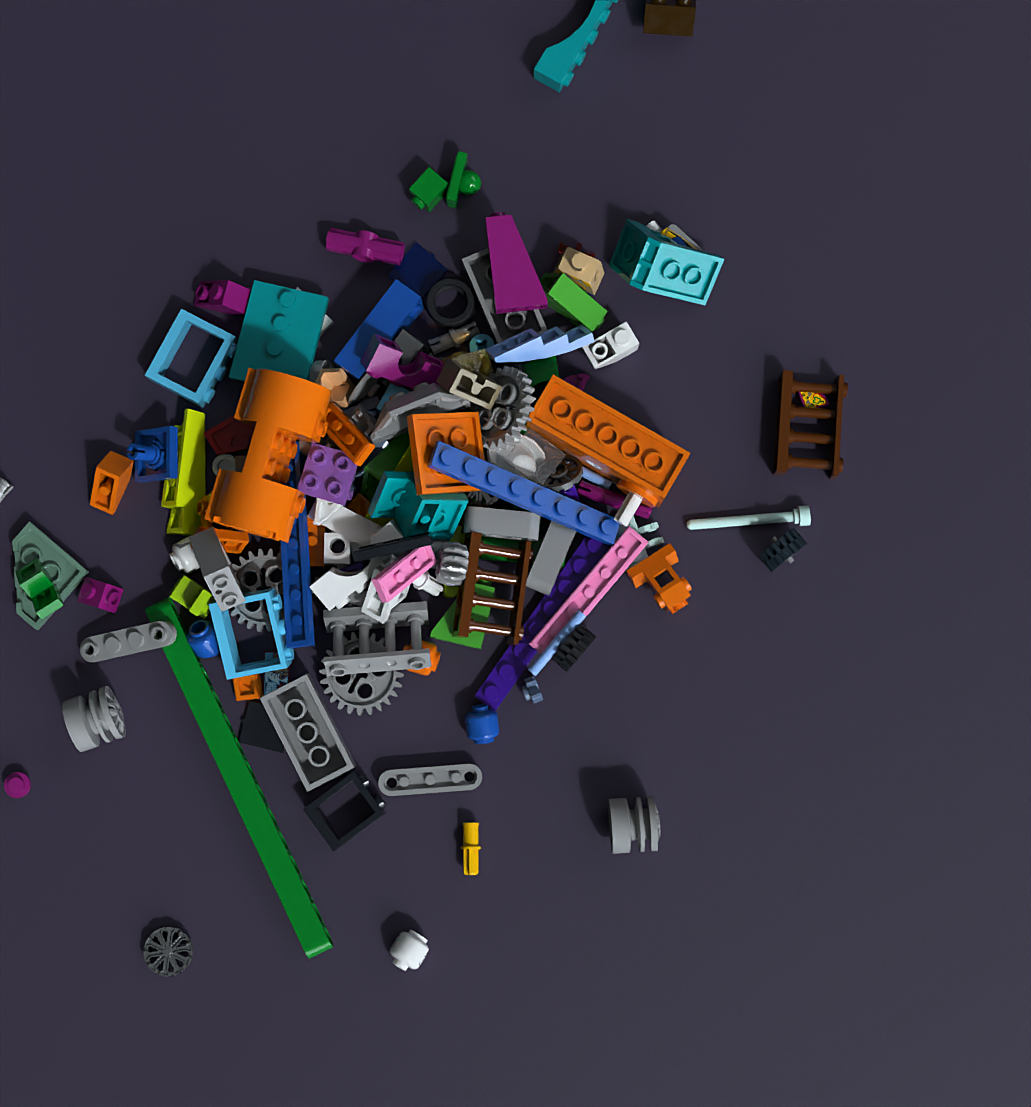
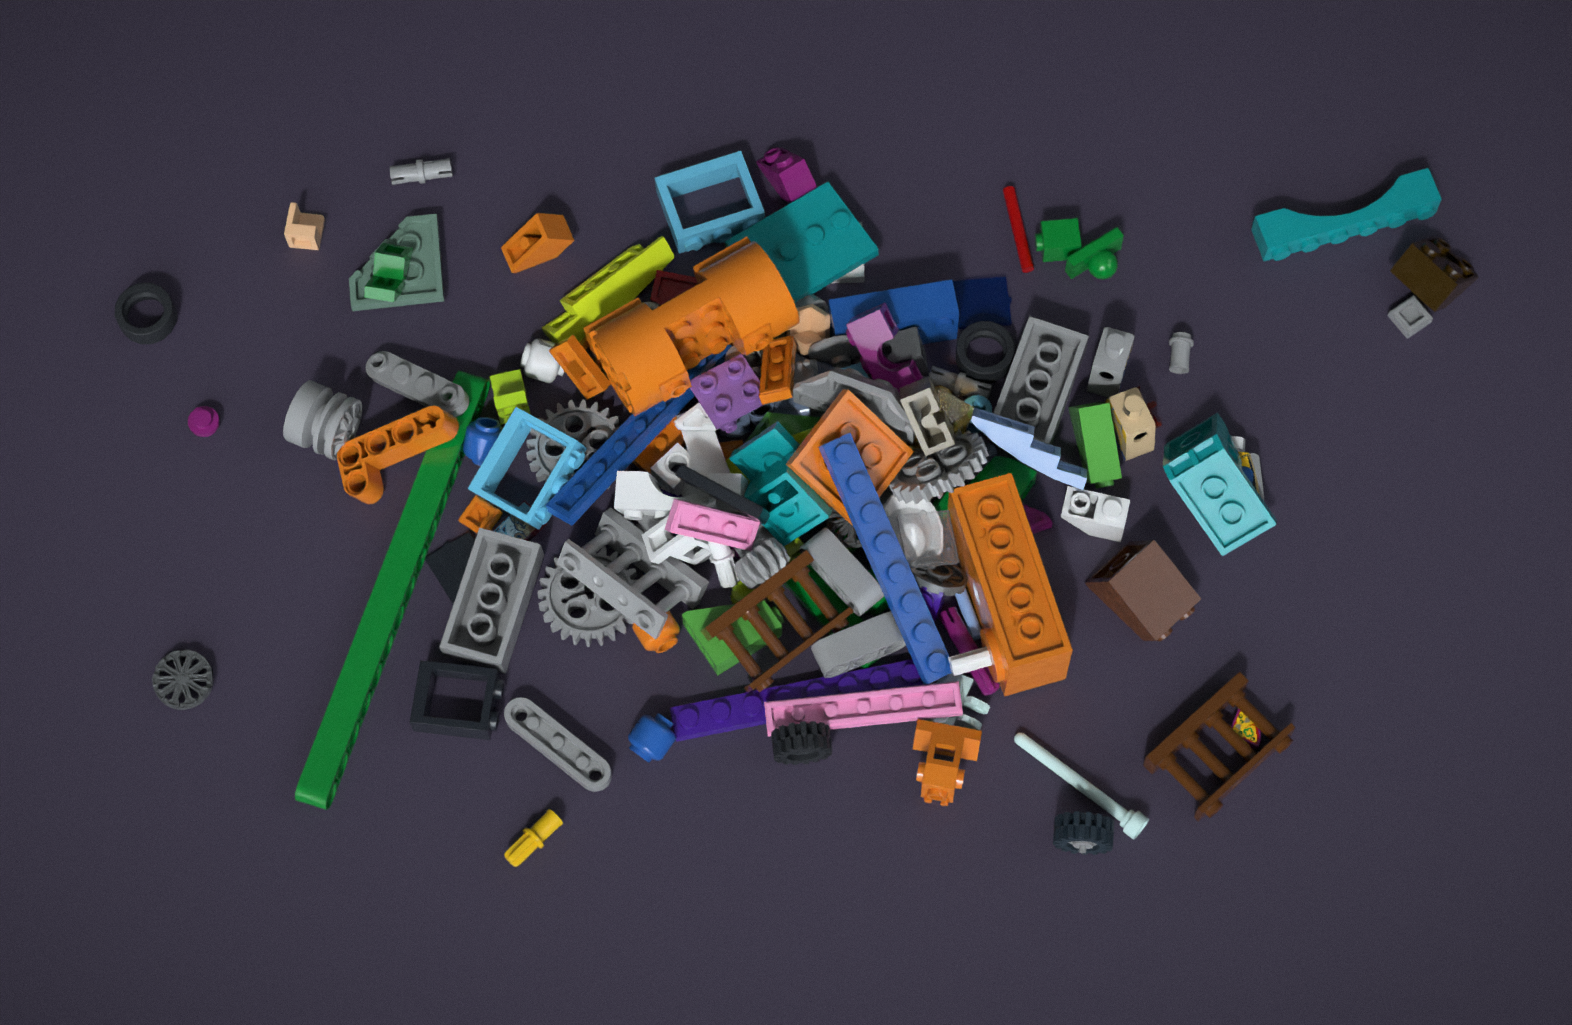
camera: 45 degrees right, 15 degrees down
magenta bracket [77,577,123,613] -> none
blue plate [127,426,178,483] -> none
light grey window [189,527,246,612] -> none
magenta piece [326,228,405,265] -> none
white head [390,929,429,971] -> none
magenta slope [485,212,548,314] -> none
sand blue plate [521,676,543,704] -> none
light blue bar [528,610,586,676] -> none
light grey wheel [608,796,660,854] -> none
none -> orange beam [337,405,459,504]
none -> red bar [1003,186,1034,273]
none -> reddish brown slope [1085,540,1201,642]
none -> light grey torso [1087,327,1135,398]
none -> light grey pin [1169,332,1194,374]
none -> light grey tile [1388,295,1433,339]

